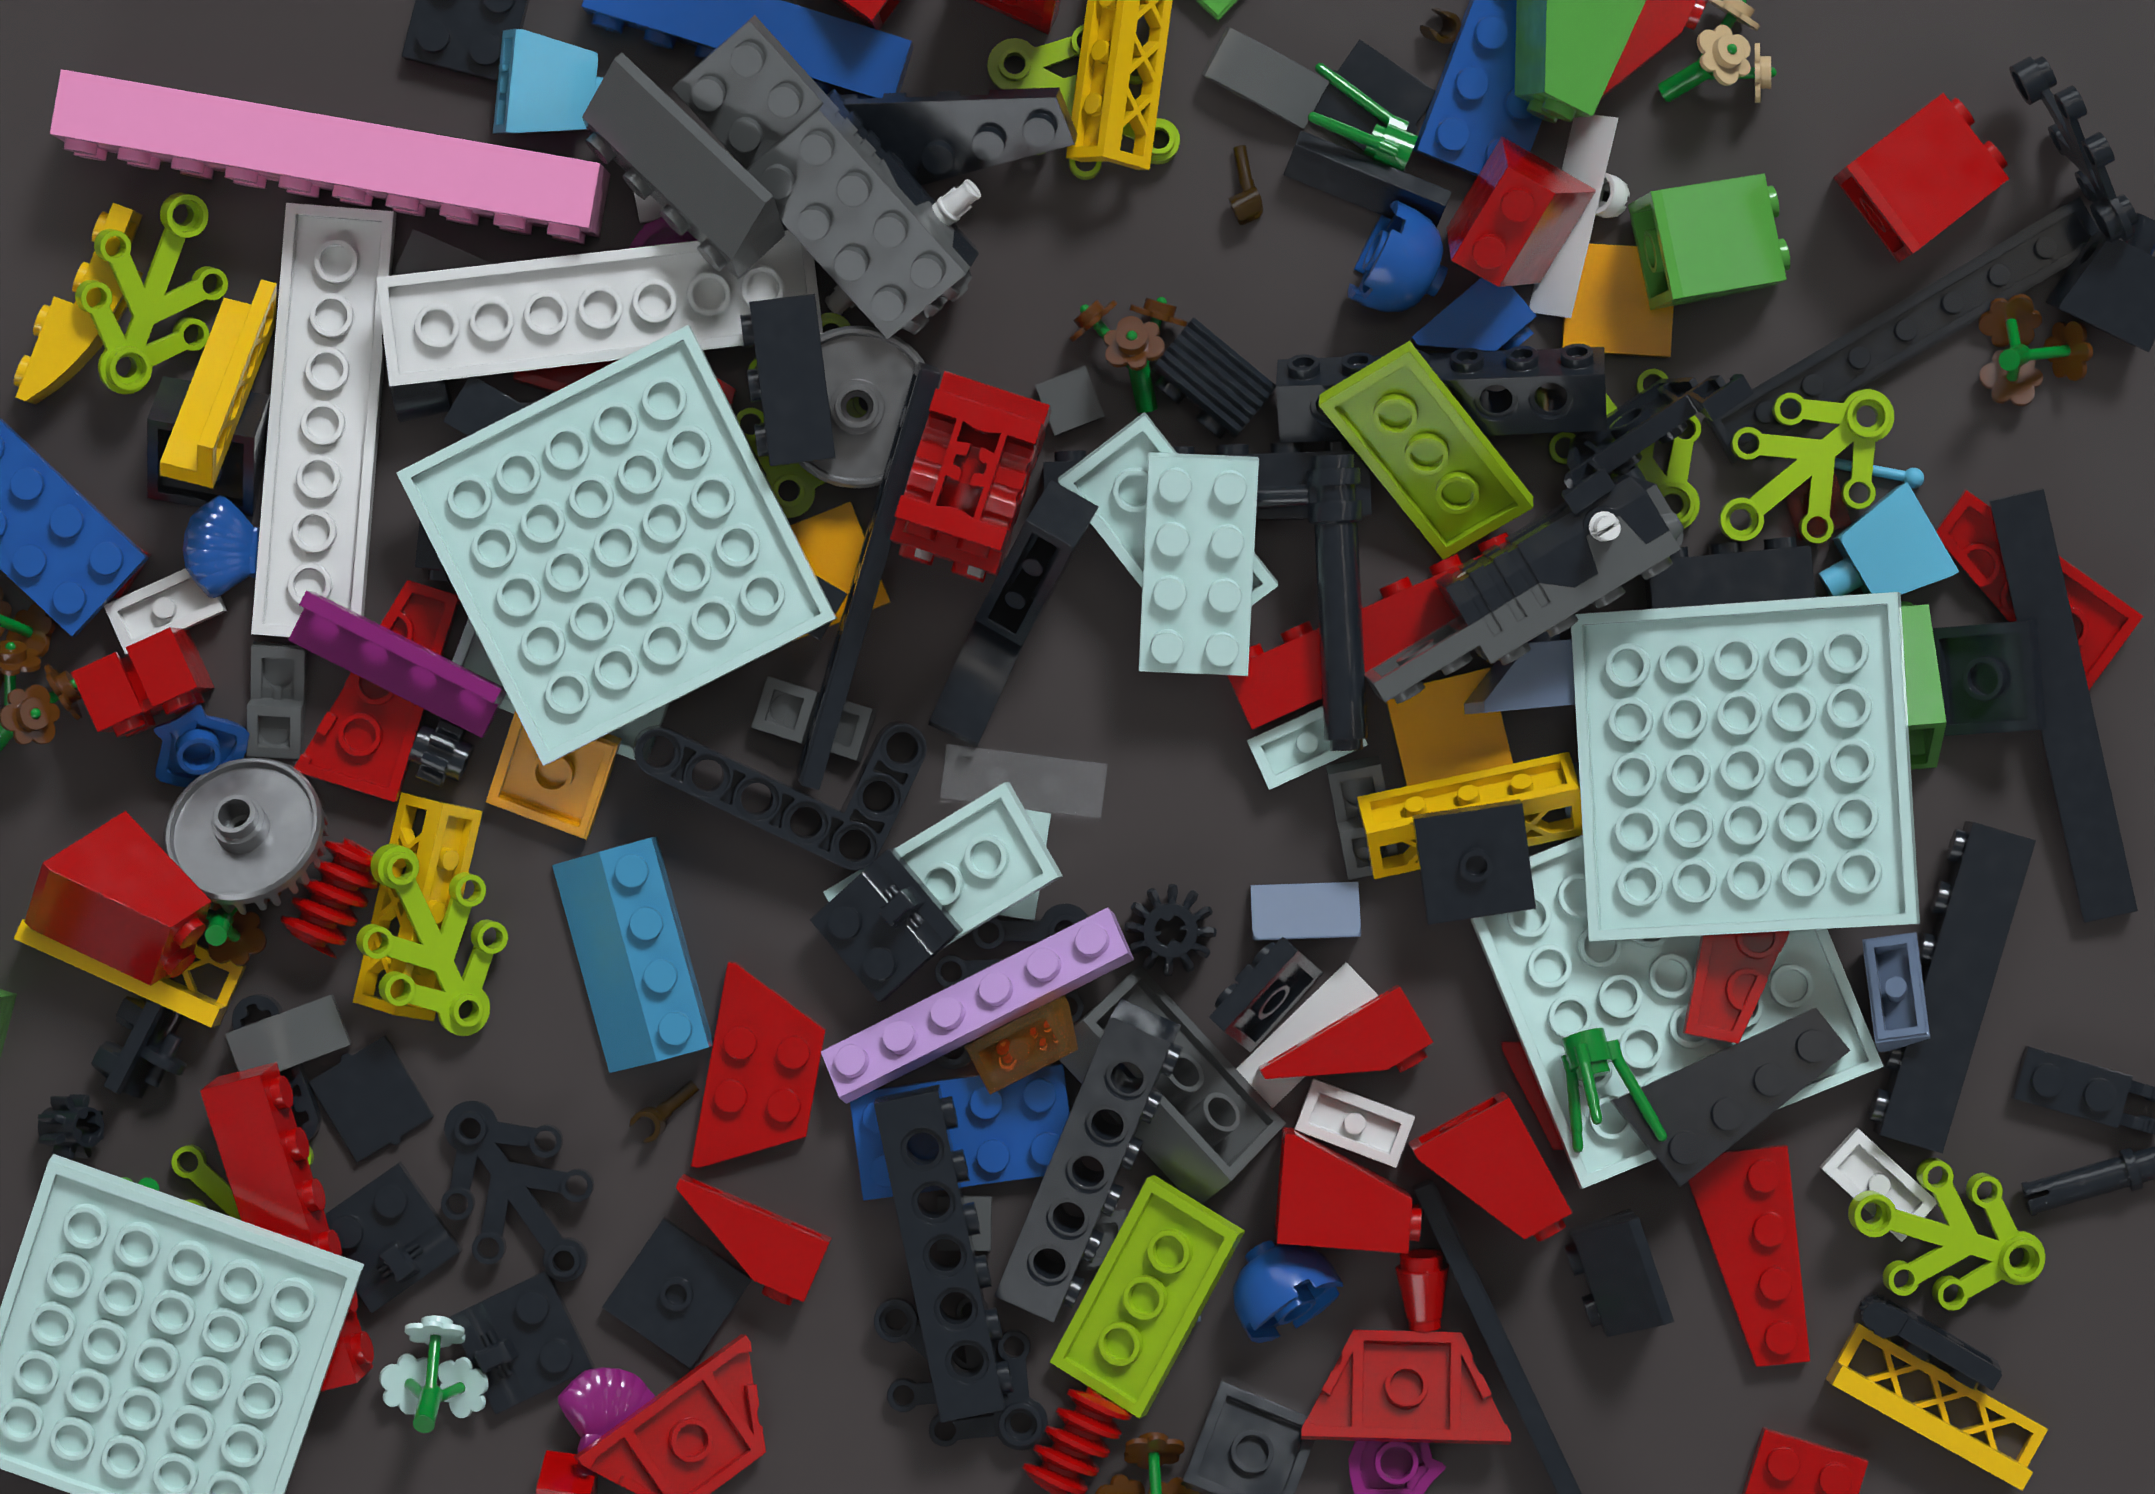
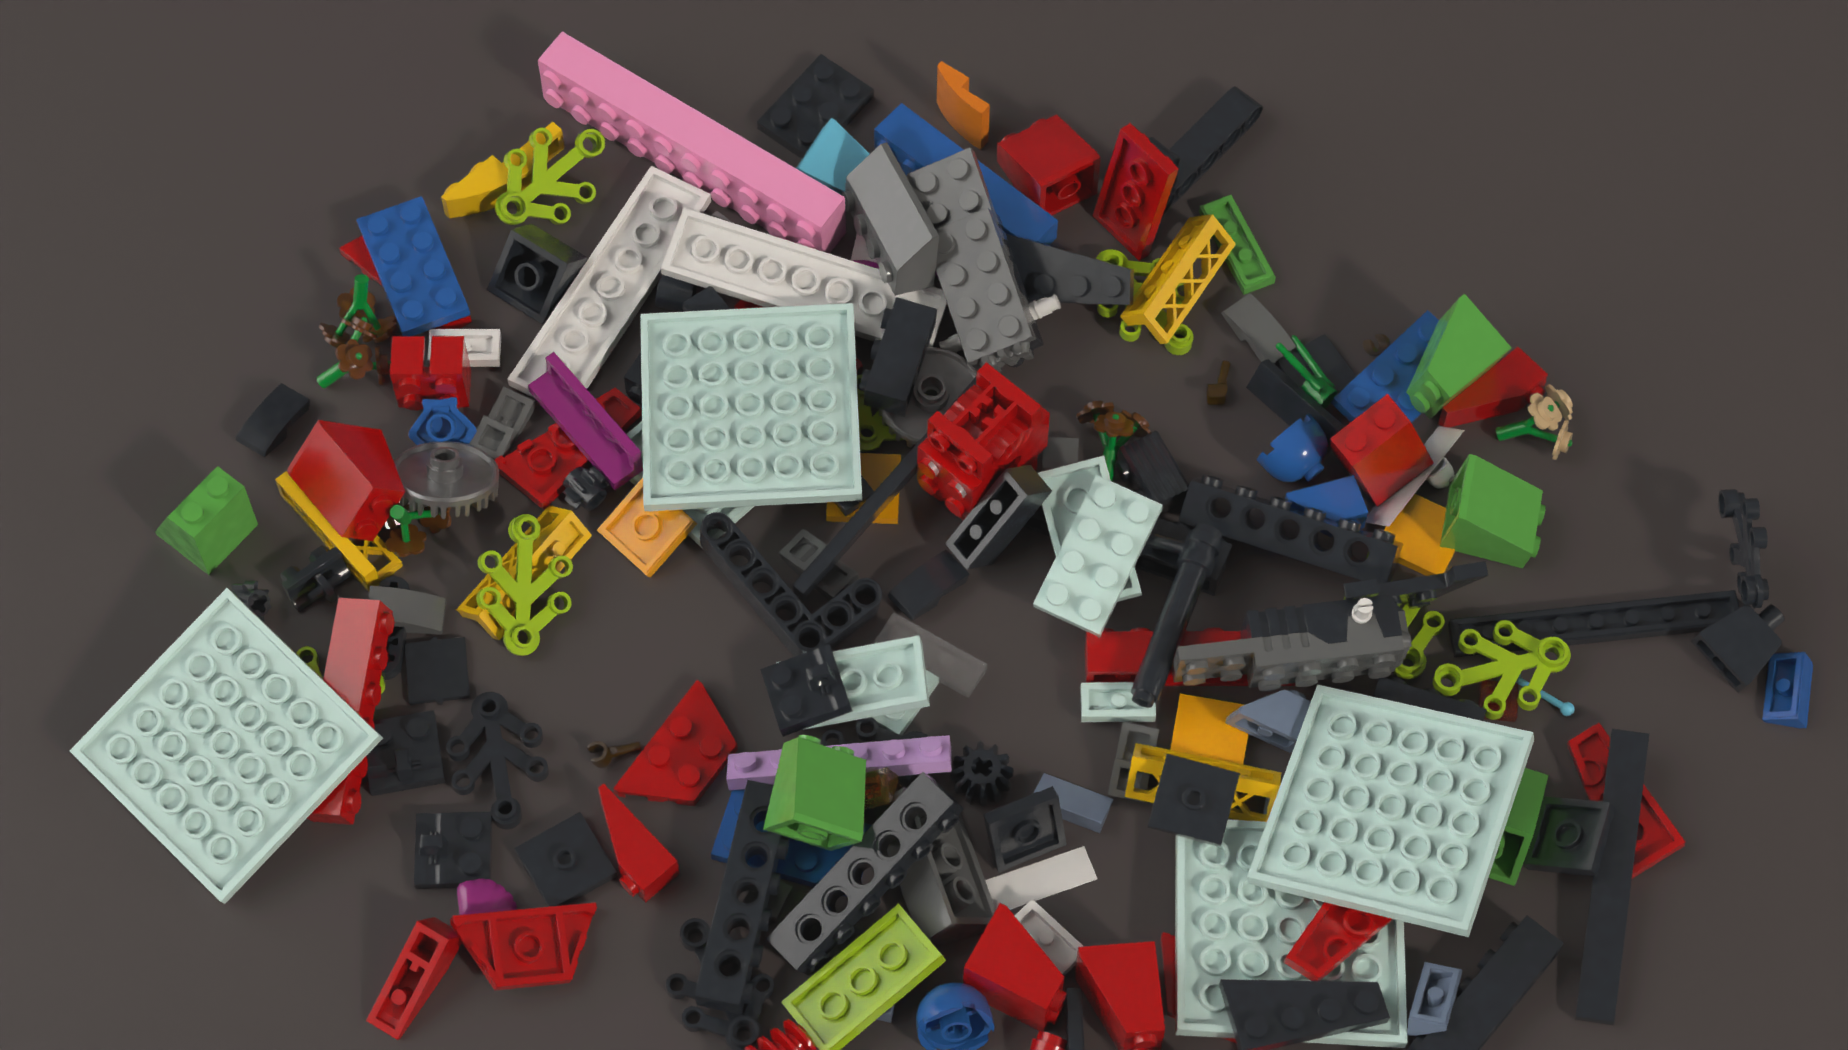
camera: 25 degrees right, 25 degrees down
yellow fence [160,280,277,488] -> none
blue animal [183,495,260,598] -> none
red piece [280,837,380,959] -> none
light aqua plant [379,1315,488,1433] -> none
dark azure slope [552,836,713,1073] -> none
red slope [1258,985,1433,1079] -> none
lime plate [1319,341,1533,560] -> none
green plant [1561,1028,1667,1153] -> none
medium azure torso [1818,482,1959,597] -> none
red slope [1833,92,2010,263] -> none
reddish brown plant [1978,294,2093,406] -> none
none -> bright green slope [763,735,866,851]

